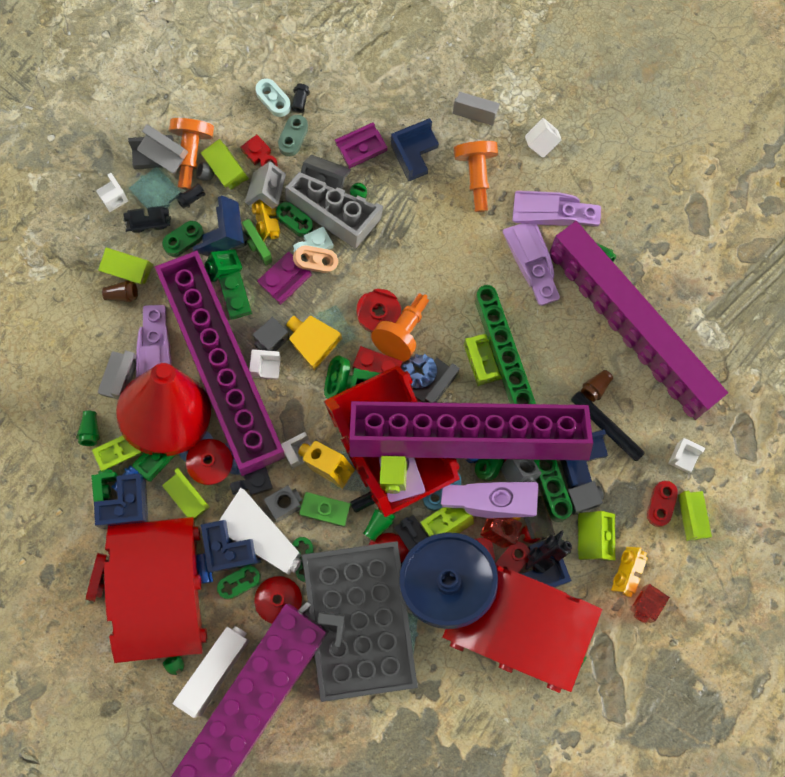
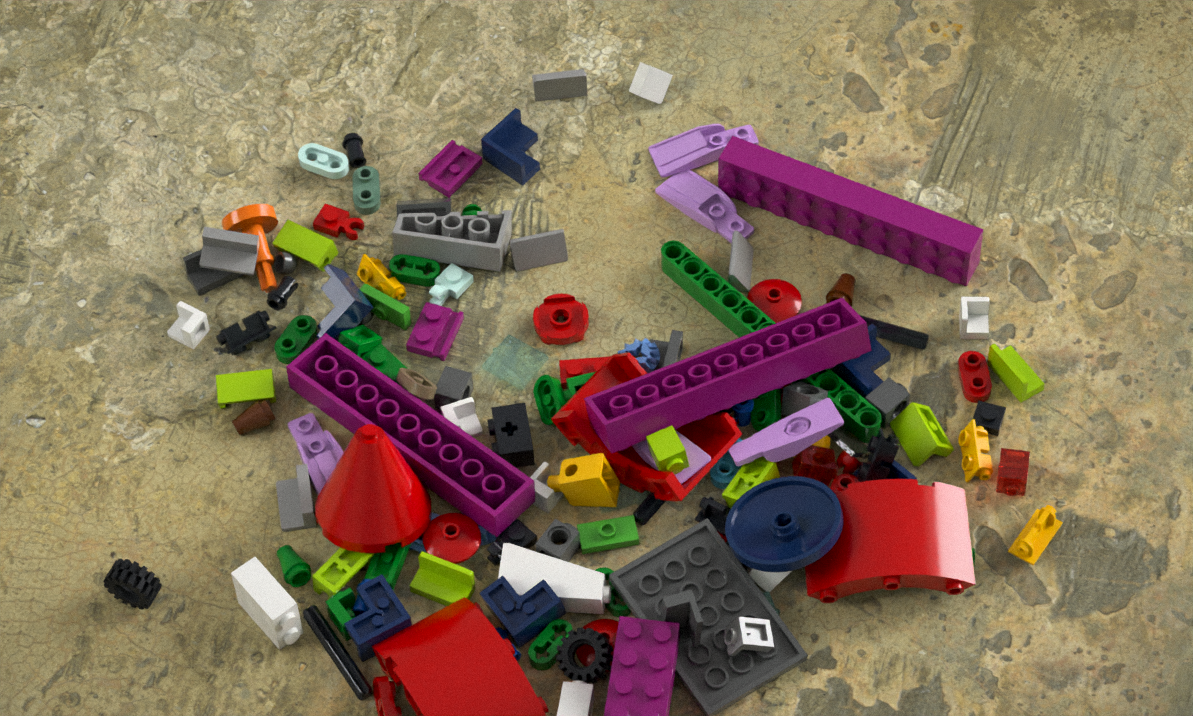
camera: 20 degrees left, 20 degrees down
clear light blue piece [129,166,180,209] -> none
light grey panel [245,161,286,209] -> none
yellow torso [286,316,342,371] -> none
light nougat plate [293,245,338,273] -> none
green cone [363,508,396,541] -> none
orange piece [371,293,429,361] -> none
orange piece [454,141,498,212] -> none
lime hinge [464,334,501,387] -> none
none -> white brick [231,557,303,650]
none -> black axle [303,605,373,700]
none -> dark tan plate [396,368,437,402]
none -> black brick [487,403,535,468]
none -> light grey slope [510,229,568,271]
none -> black tyre [556,627,613,684]
none -> light grey bracket [724,617,774,656]
none -> light grey slope [728,231,754,292]
none -> red dish [747,279,802,323]
none -> black plate [973,400,1006,436]
none -> yellow hinge [1008,505,1063,566]

